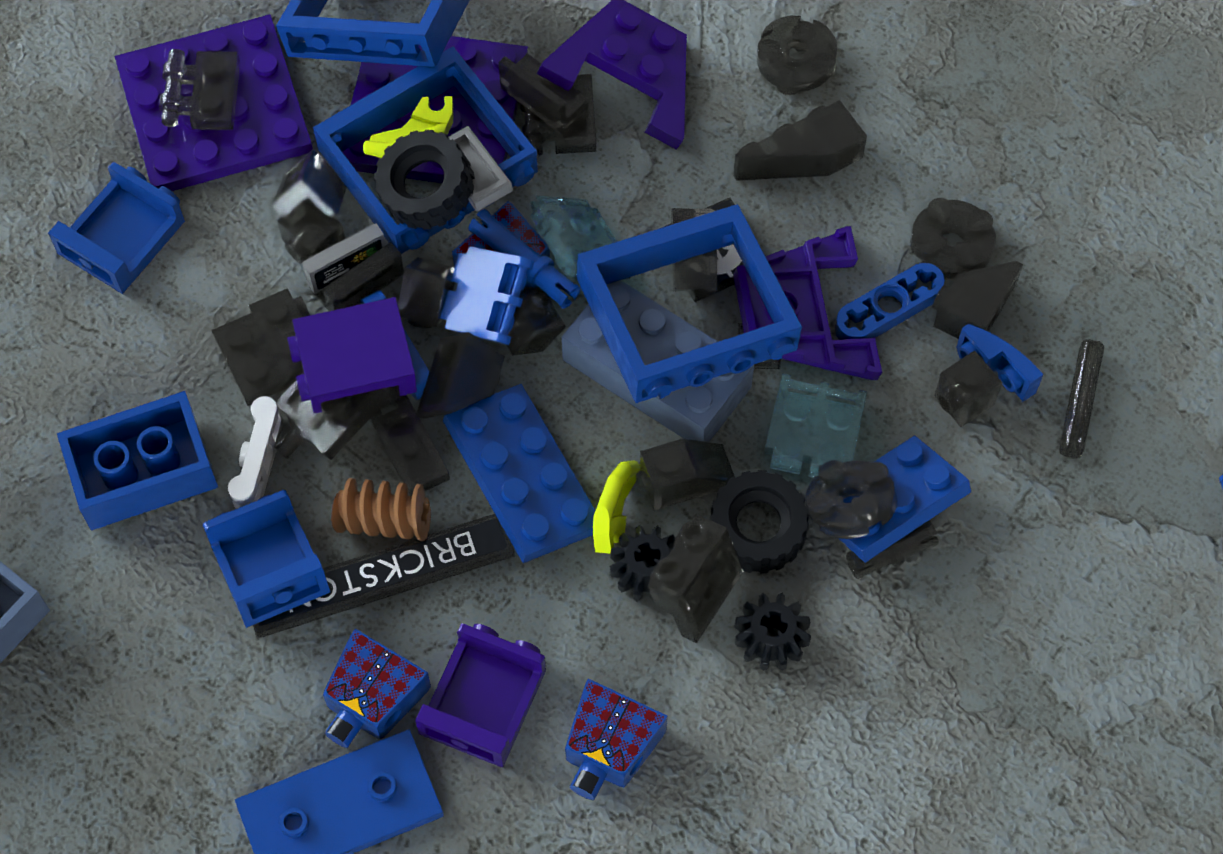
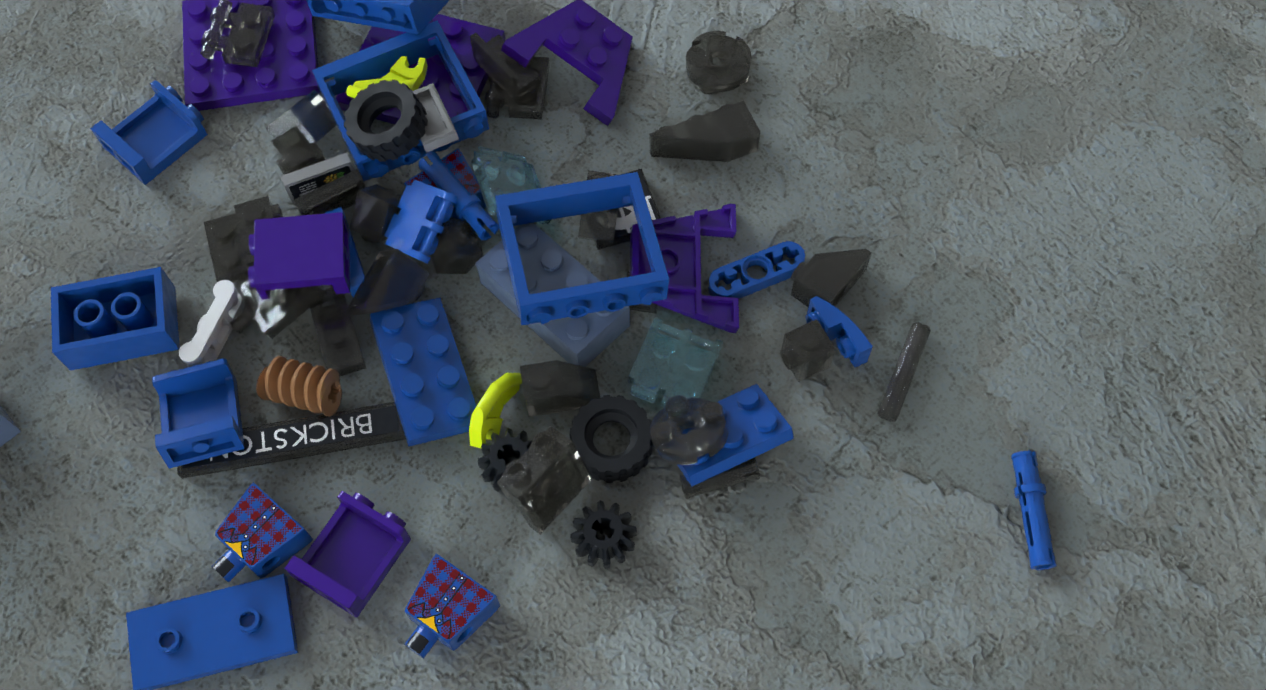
camera: 10 degrees right, 0 degrees up
clear smoke plate [910,198,996,281] -> none

